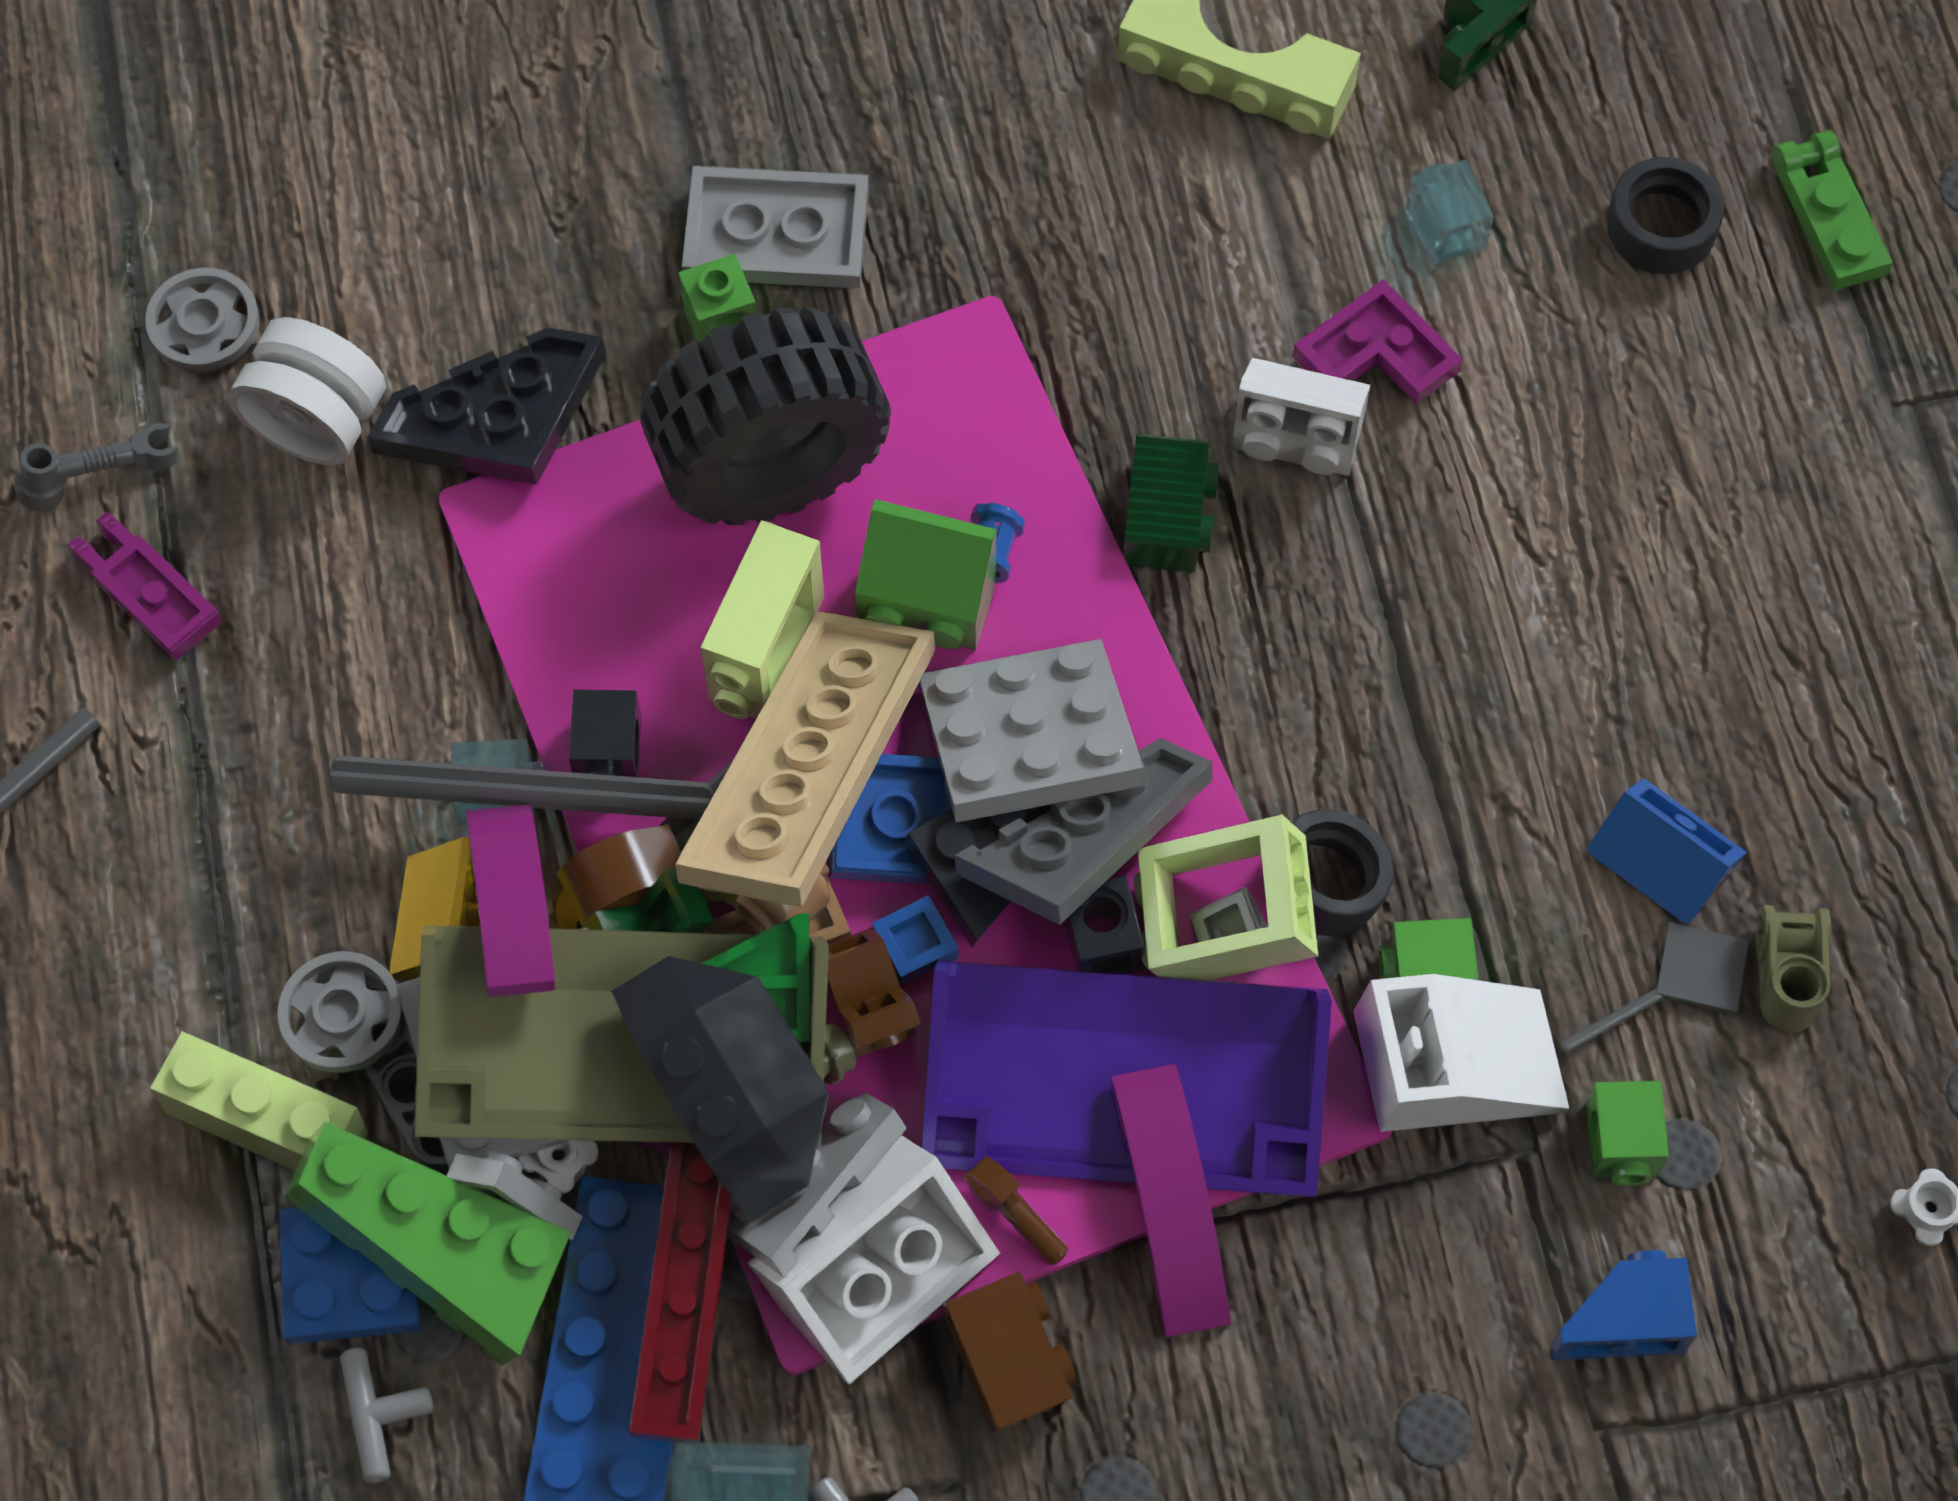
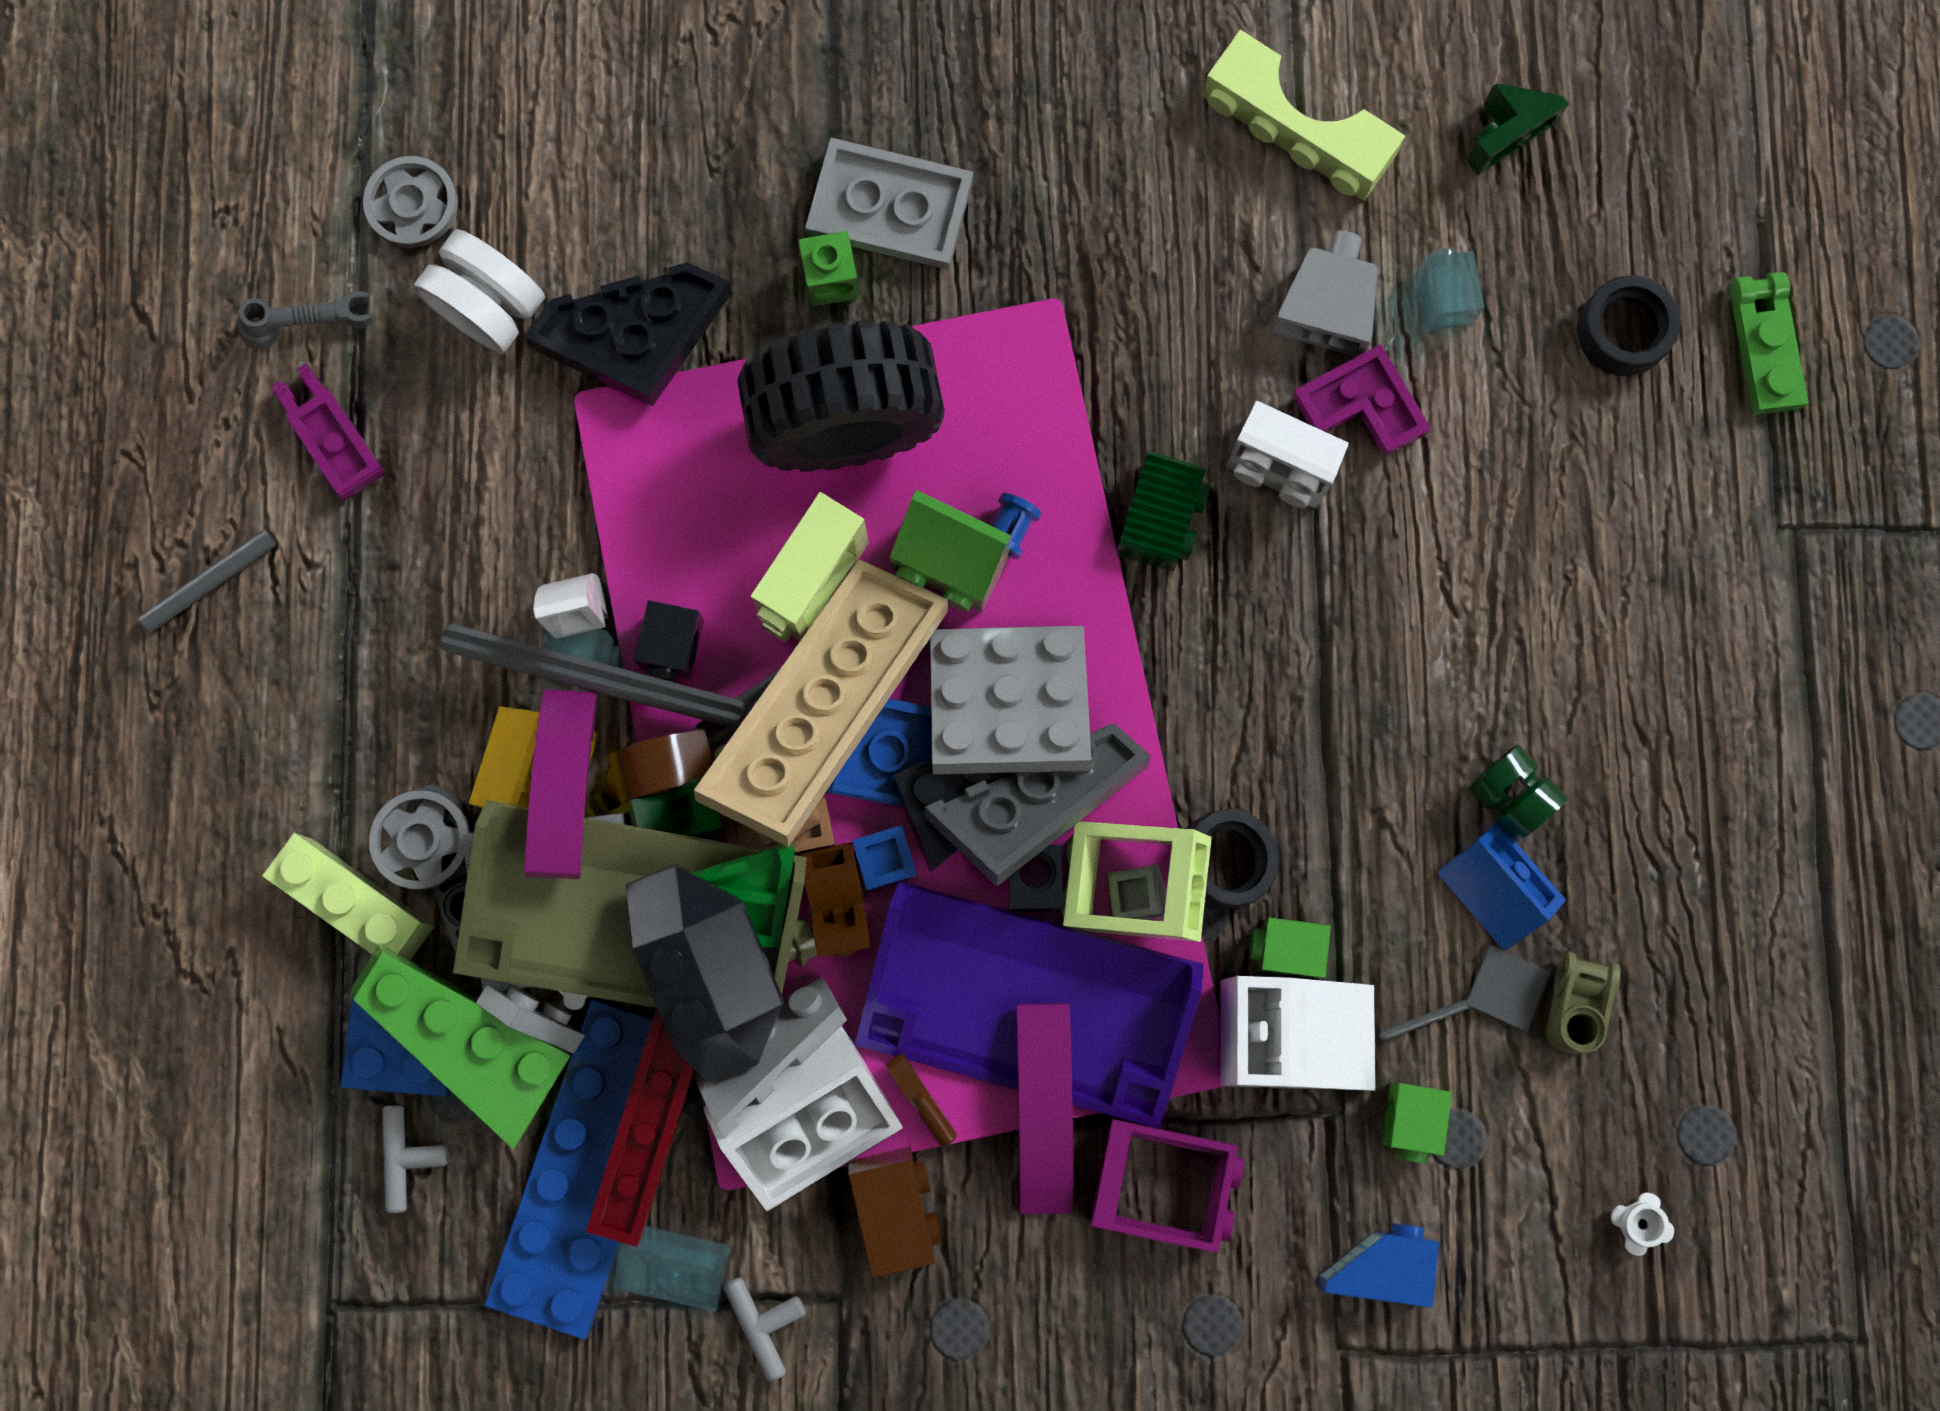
camera: 10 degrees right, 15 degrees up
none -> white slope [533,573,609,639]
none -> magenta window [1089,1118,1244,1253]
none -> light grey torso [1271,231,1378,357]
none -> dark green wheel [1468,744,1568,842]

